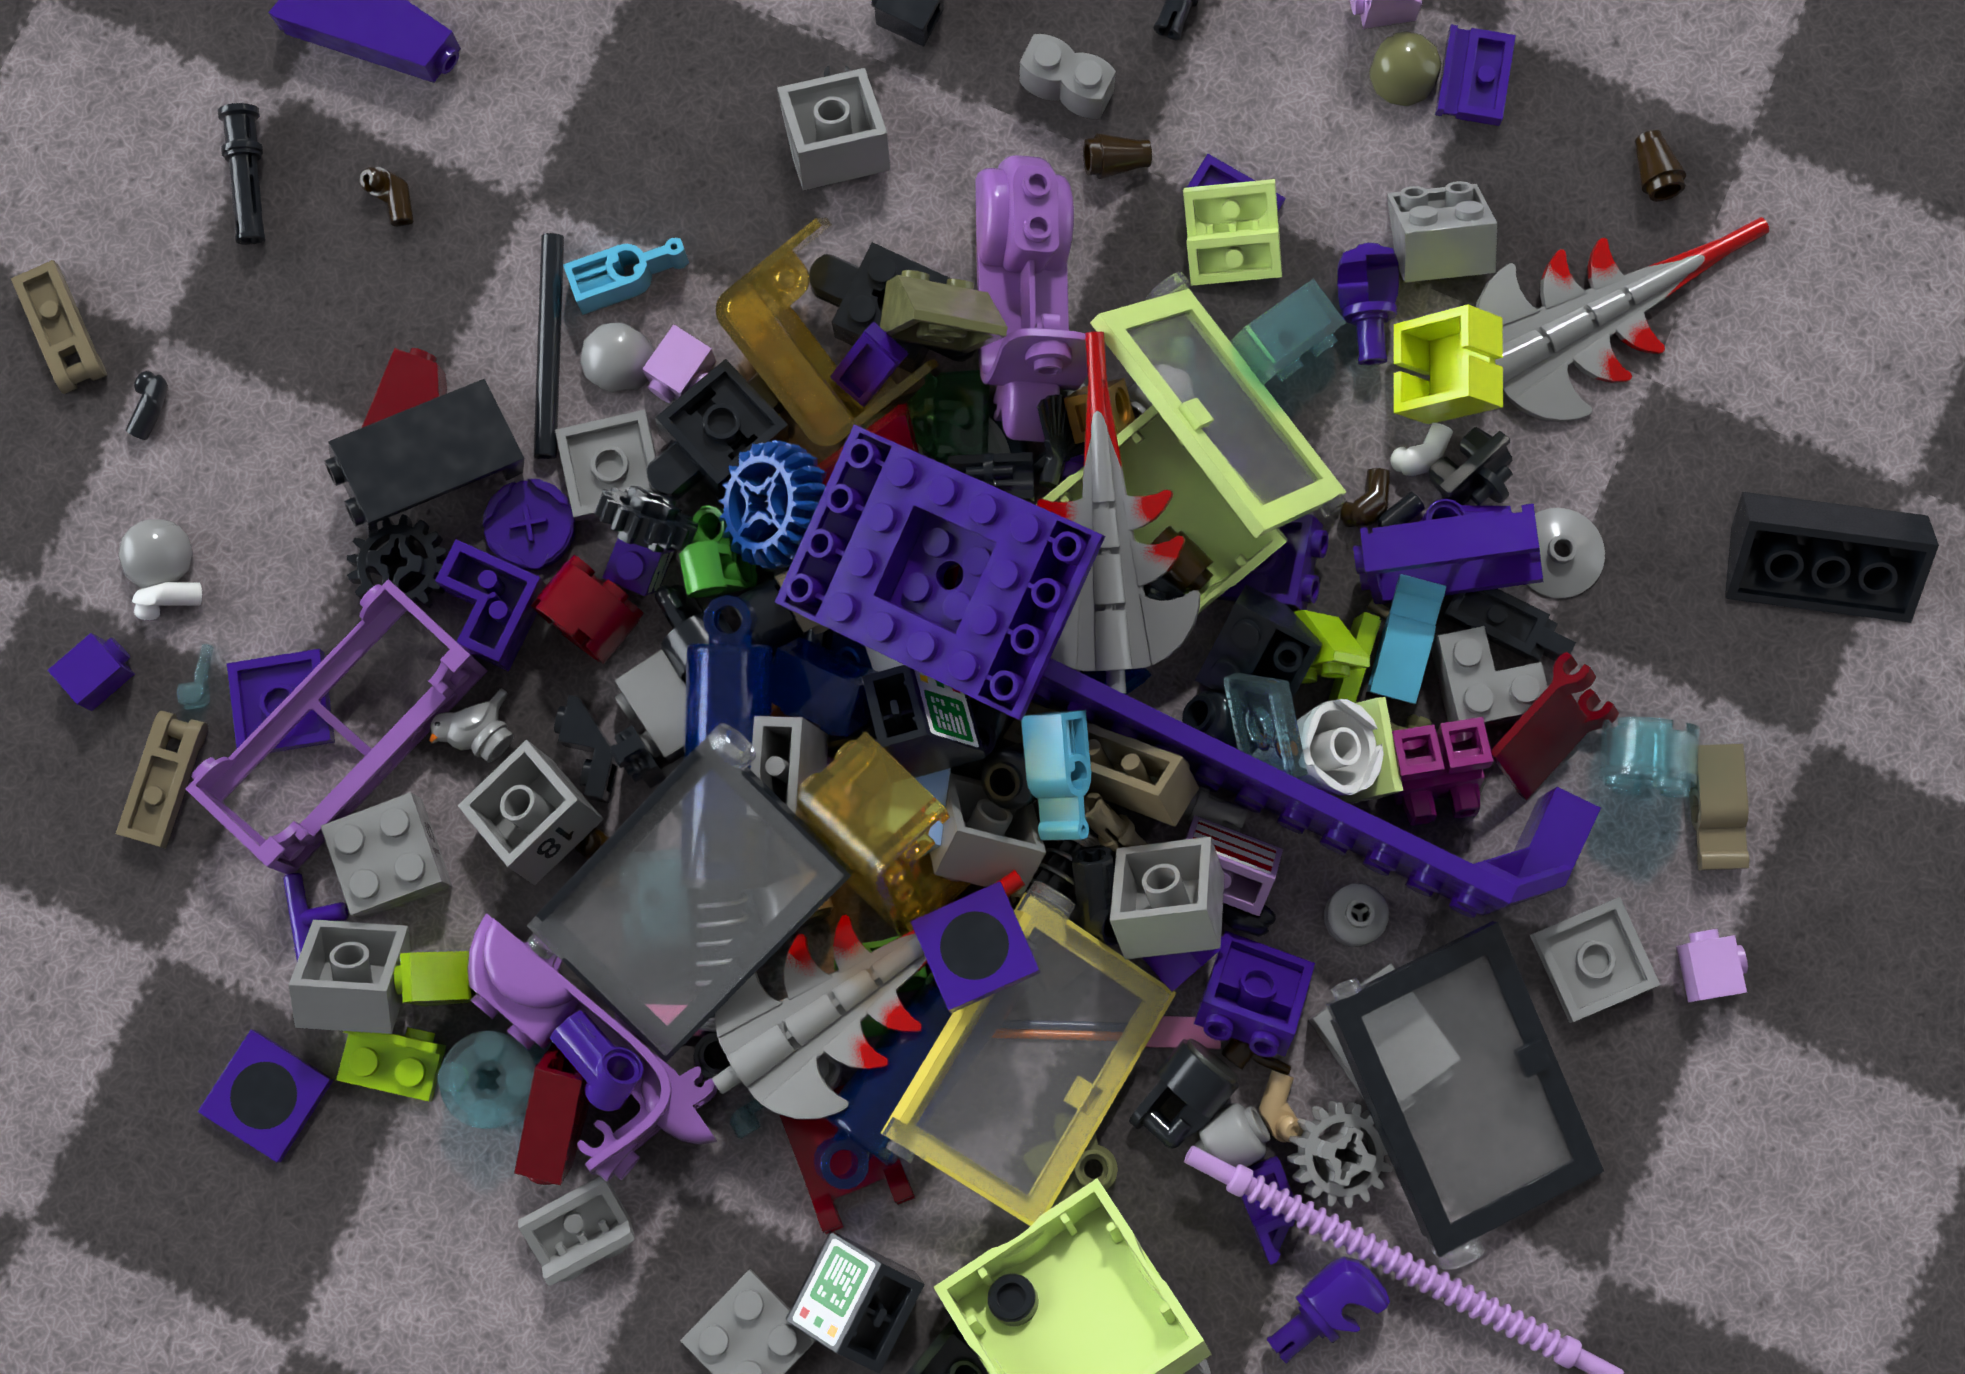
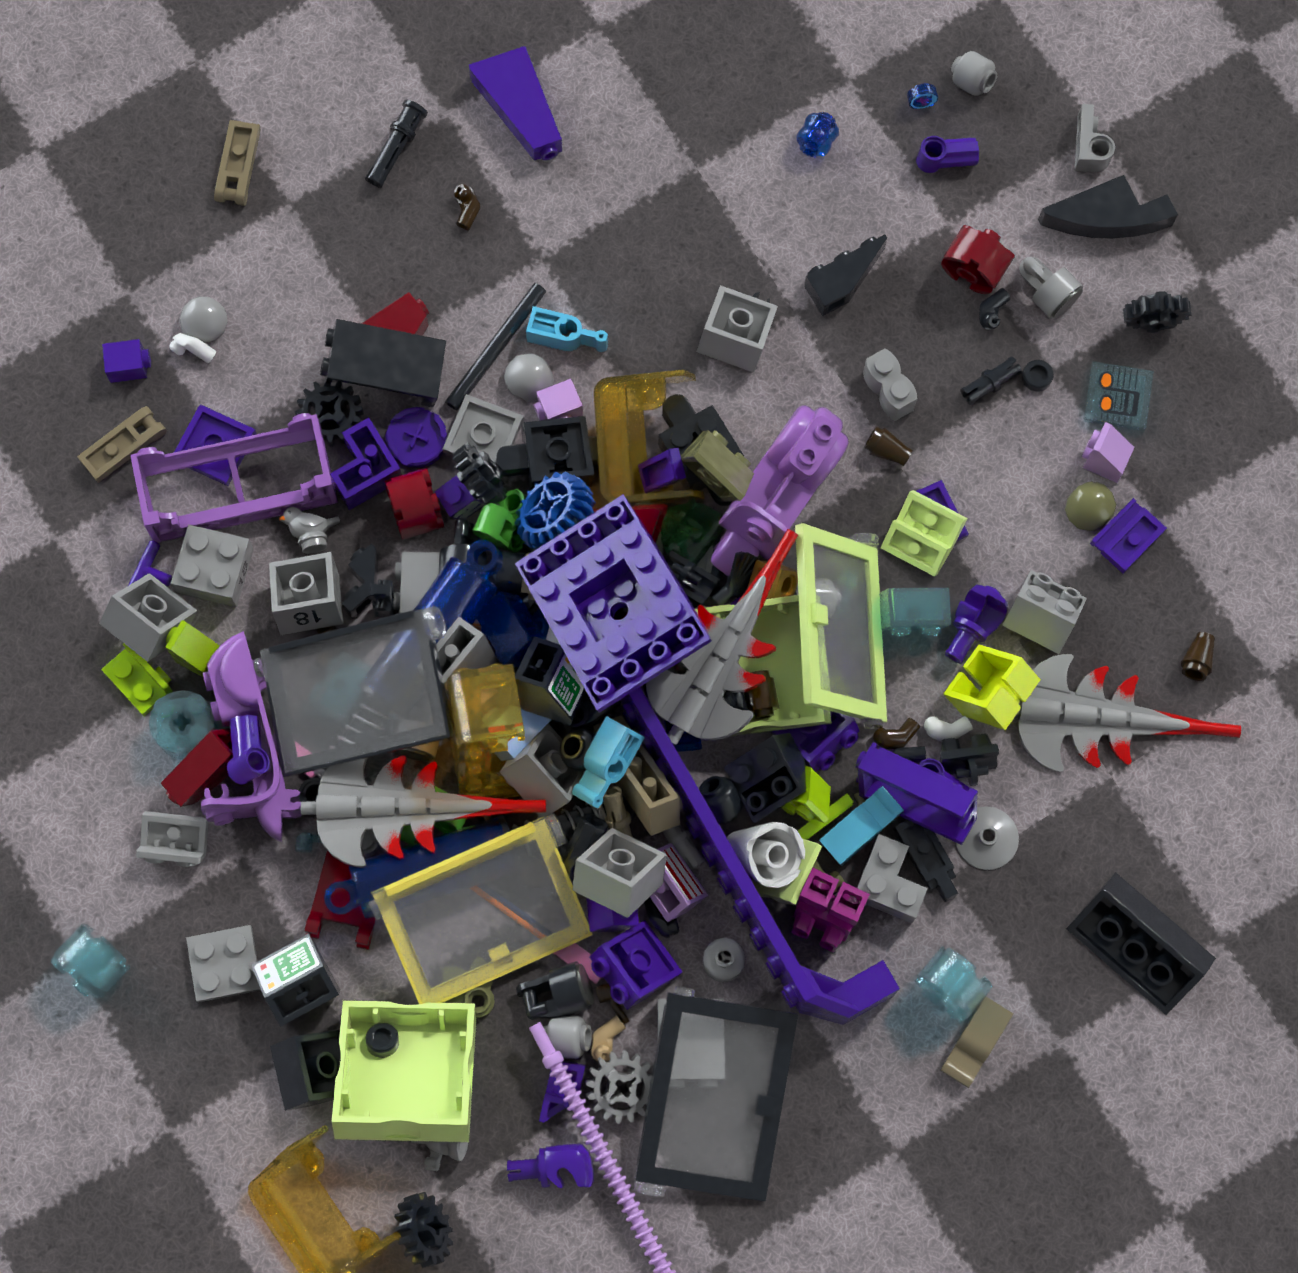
camera: 30 degrees right, 5 degrees down
black arm [125,371,168,440] -> none
clear light blue hand [177,644,214,710] -> none
dark purple tile [197,1029,334,1162] -> none
dark purple tile [910,881,1041,1013] -> none
clear light blue tile [1223,673,1308,778] -> none
dark red flag [1491,652,1619,801] -> none
light grey plate [1530,897,1660,1023] -> none
lavender brick [1676,929,1748,1003] -> none

